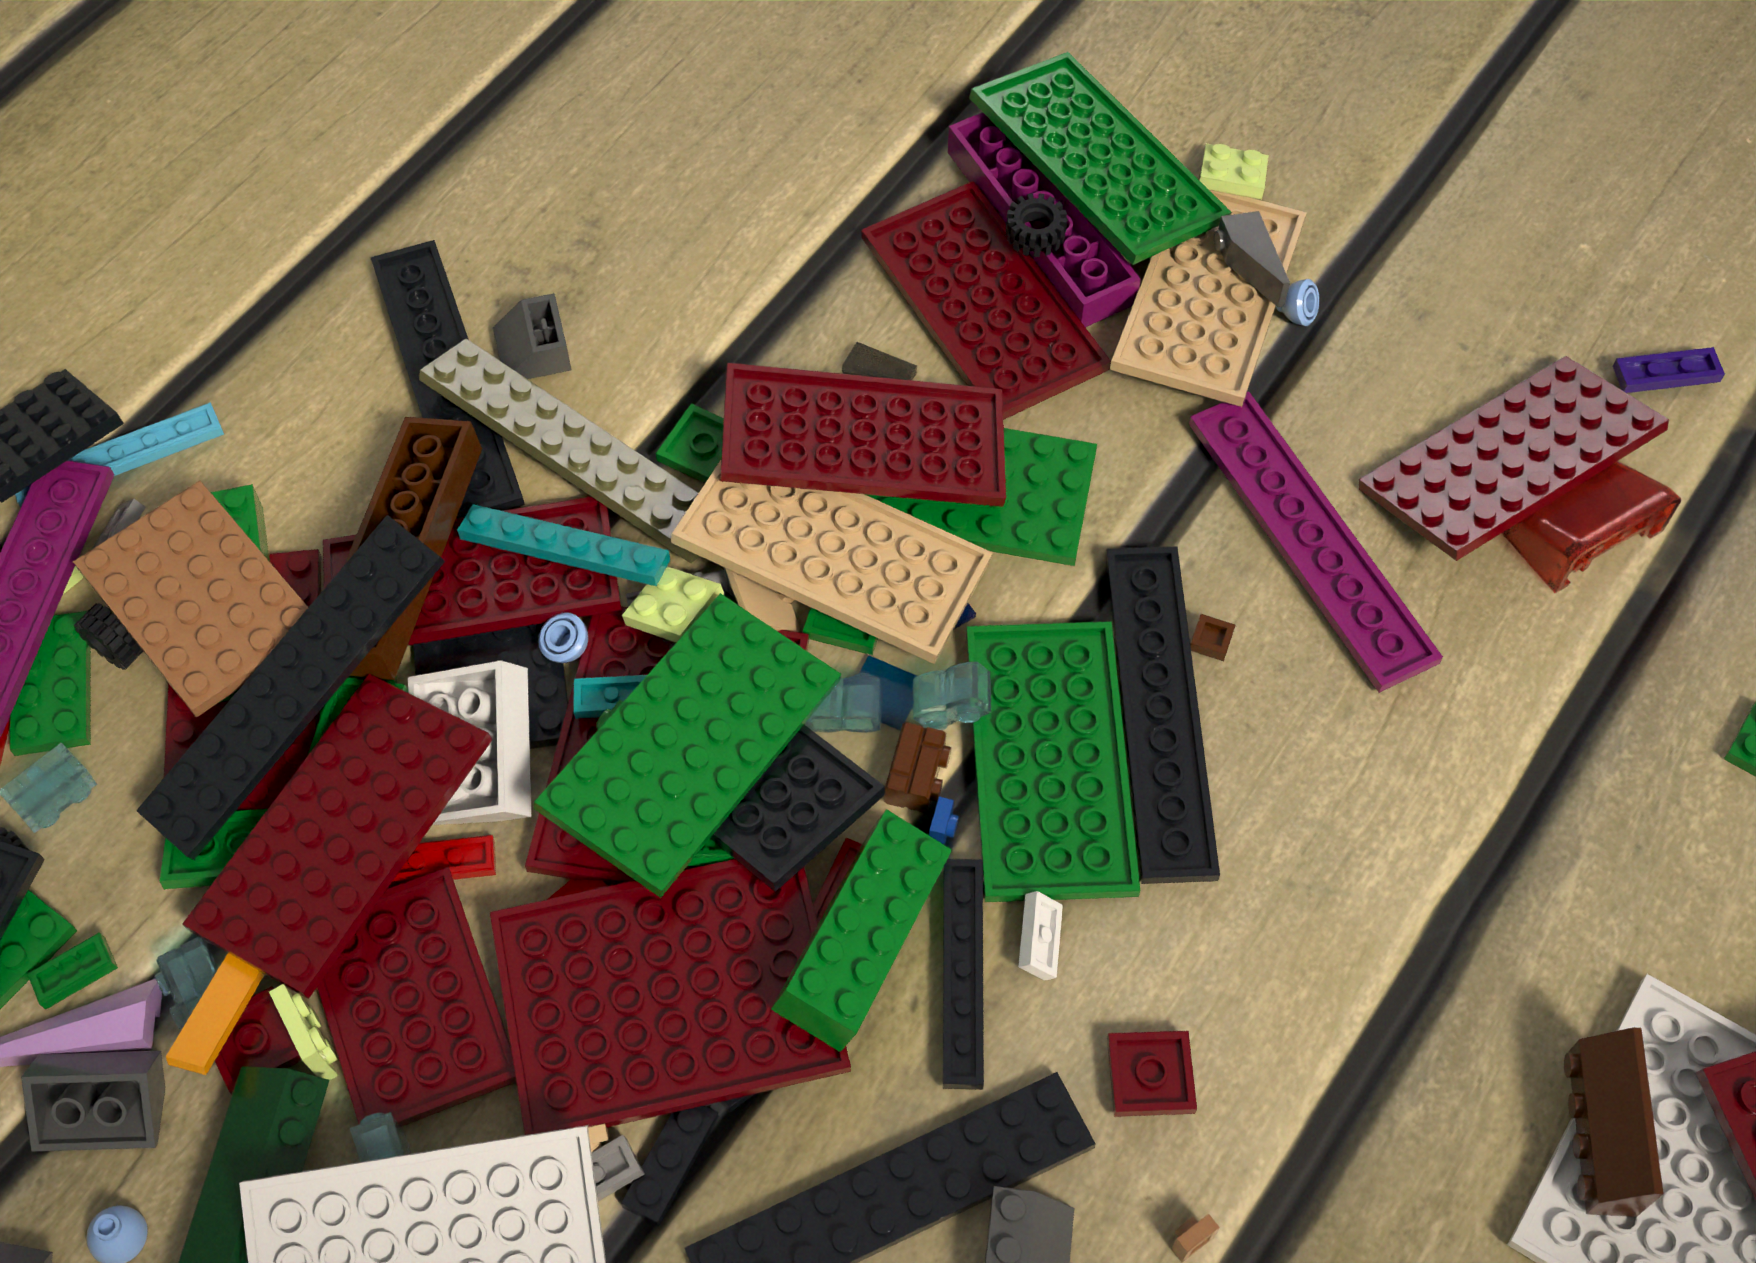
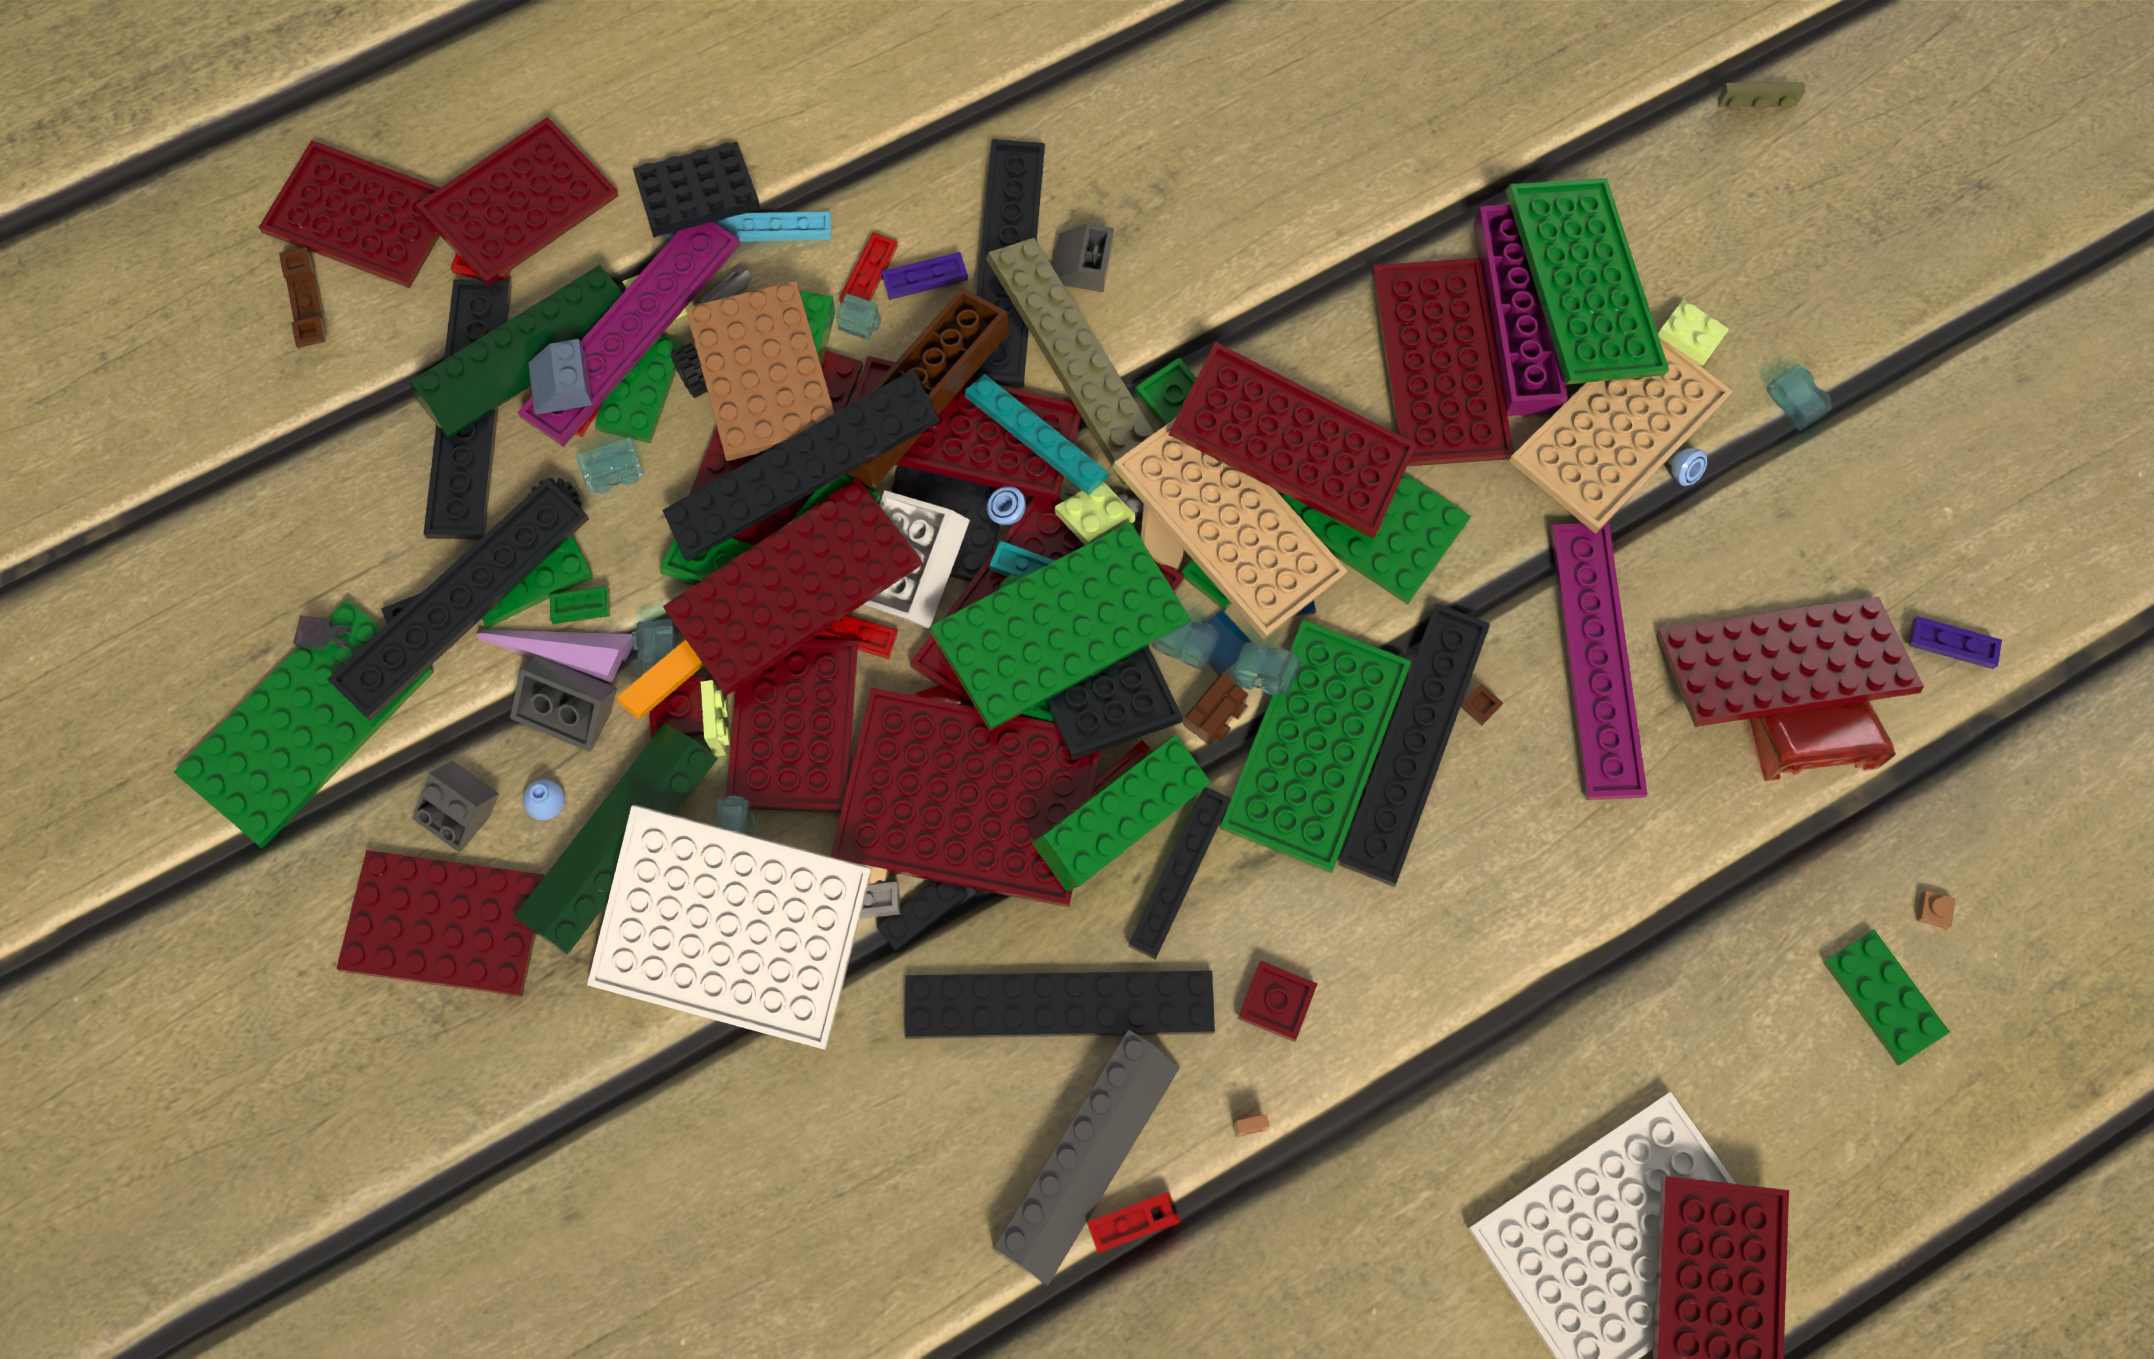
camera: 20 degrees right, 10 degrees up
clear smoke tile [842,342,917,380] -> none
blue plate [929,796,959,845] -> none
black tyre [1006,193,1067,257] -> none
white plate [1018,891,1063,981] -> none
dark grey slope [1214,211,1290,307] -> none
reddish brown slope [1564,1027,1664,1217] -> none
none -> clear light blue brick [836,293,881,340]
none -> red tile [839,232,898,312]
none -> dark purple plate [881,252,968,300]
none -> clear light blue brick [1766,364,1833,431]

